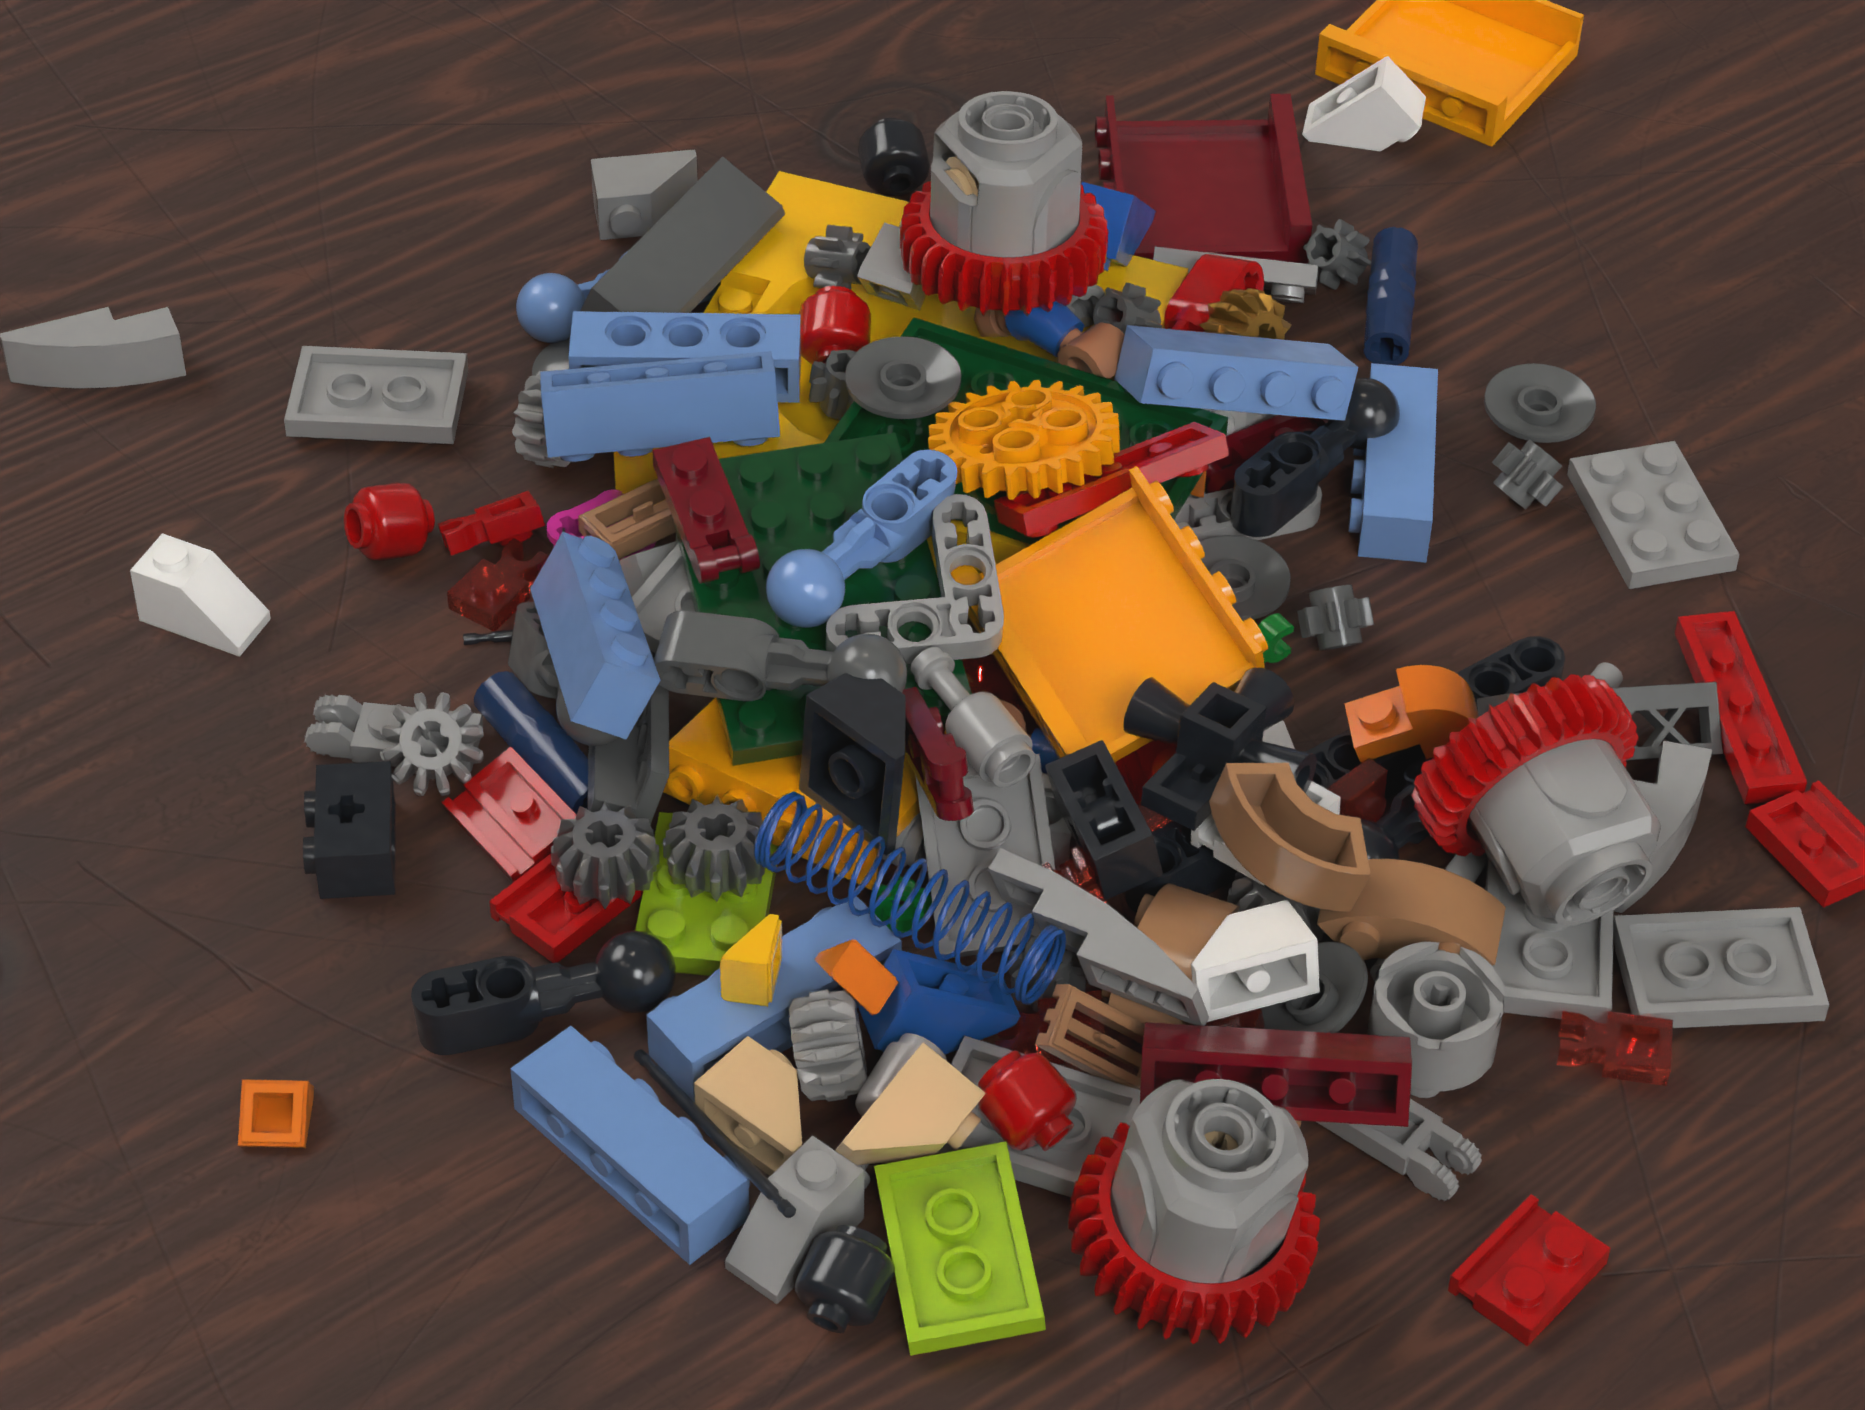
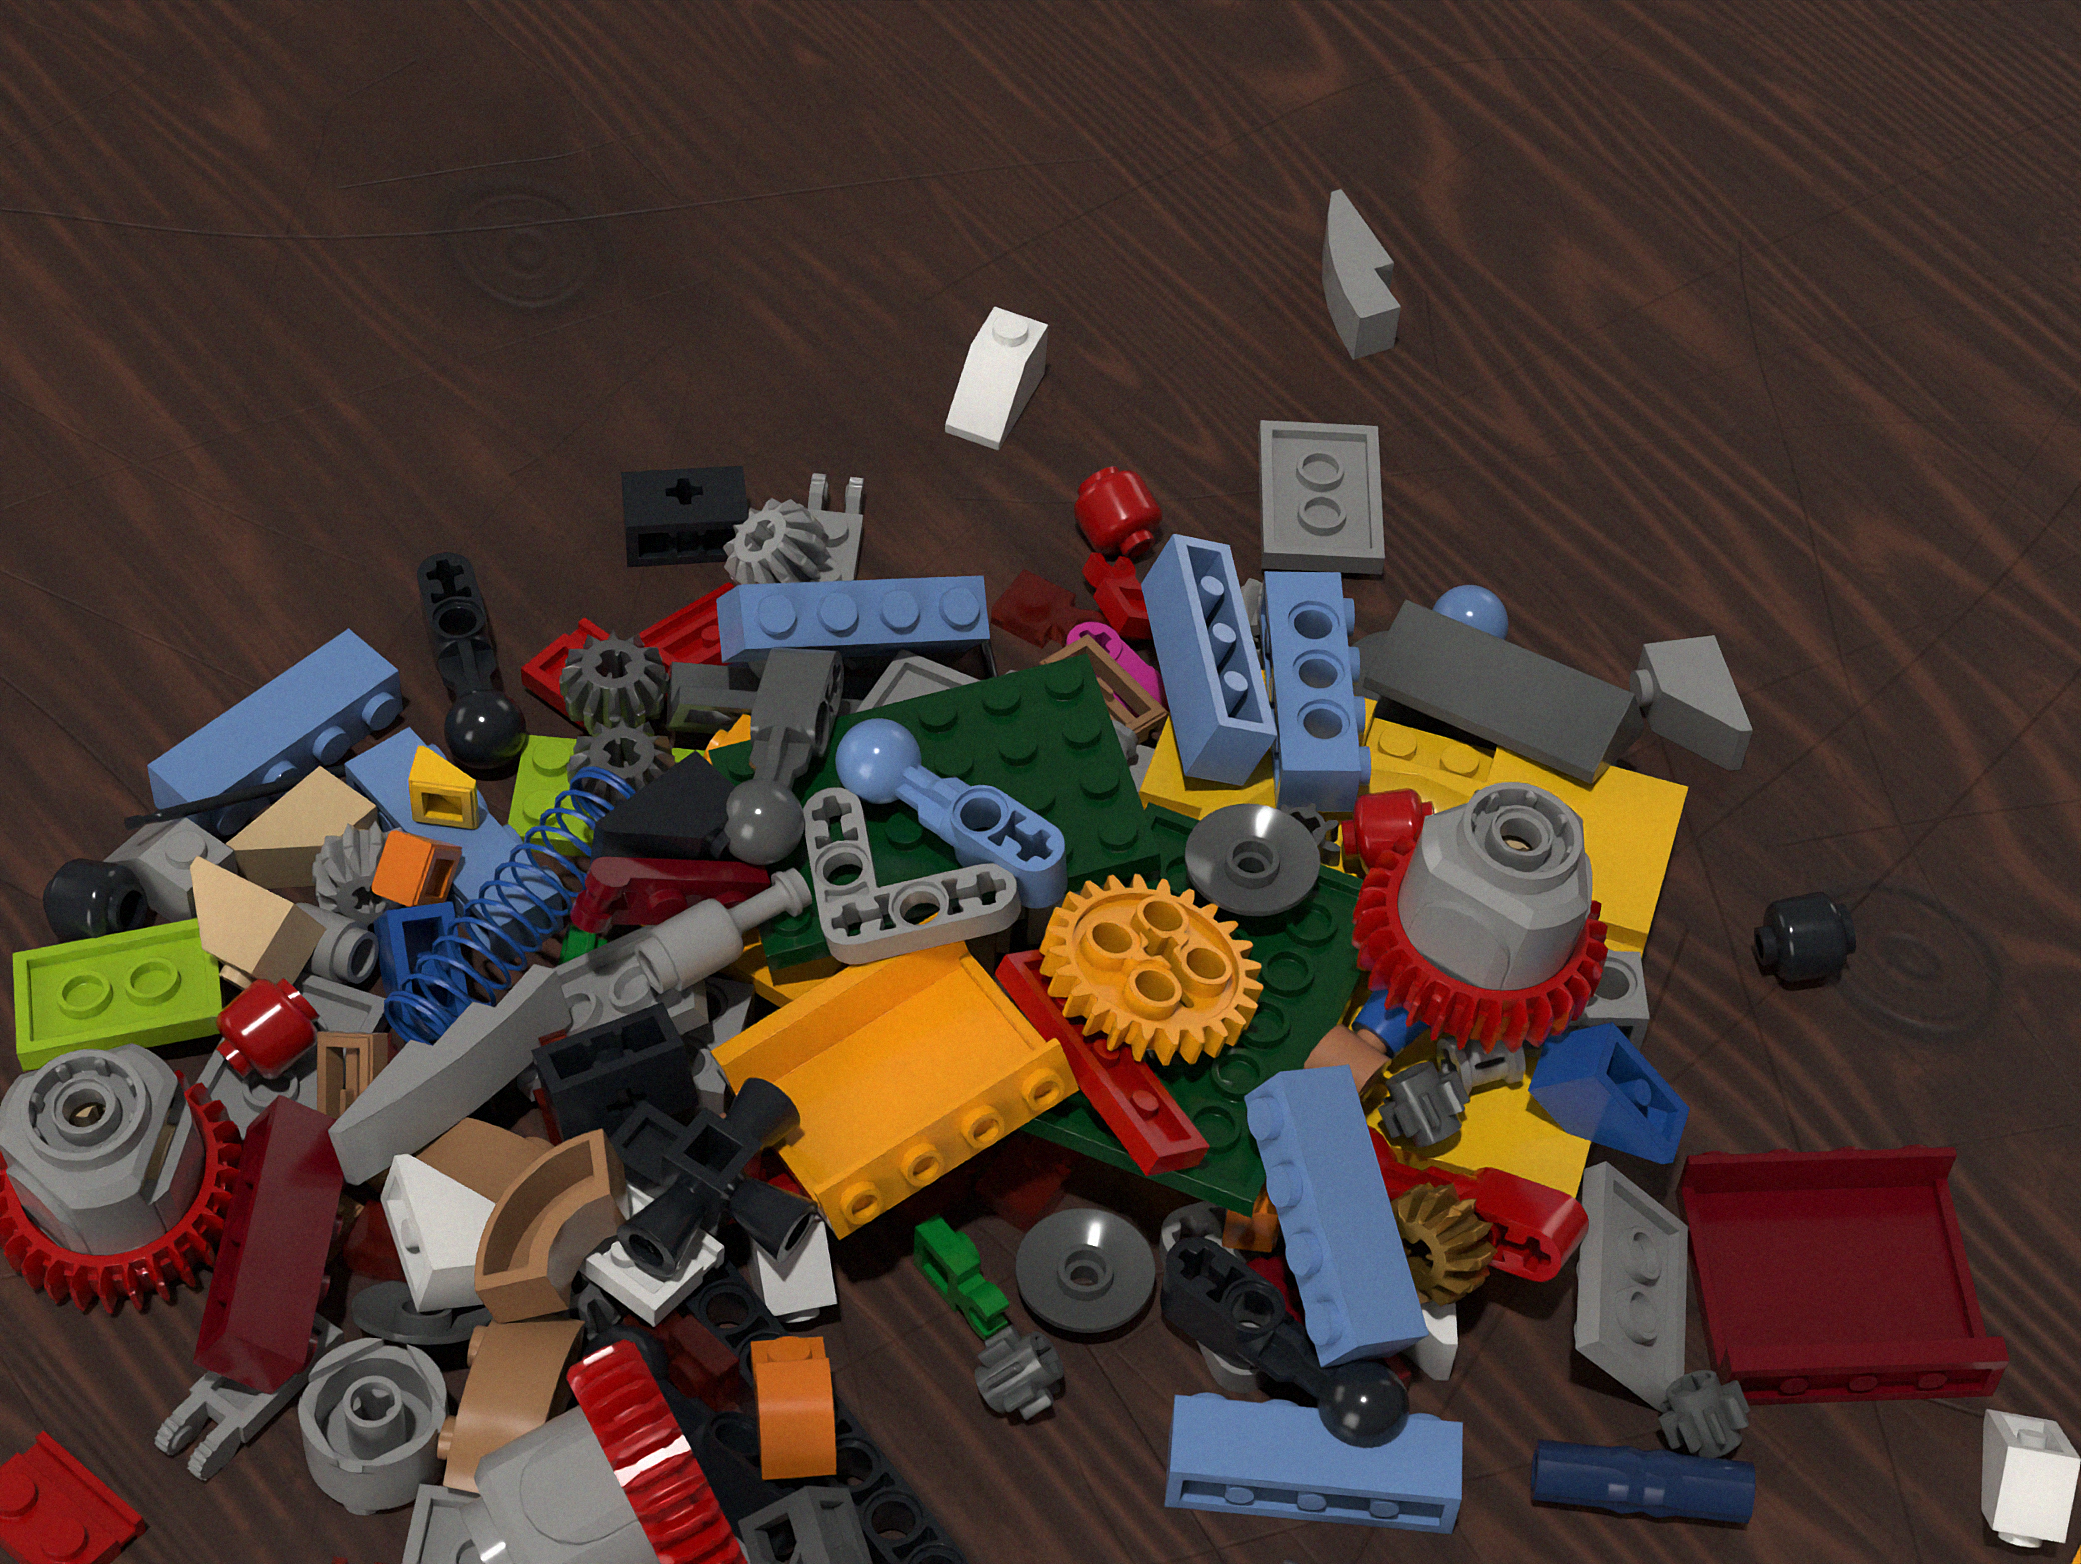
camera: 85 degrees right, 5 degrees up
orange slope [238,1080,314,1148] -> none
dark red plate [652,437,760,584] -> none

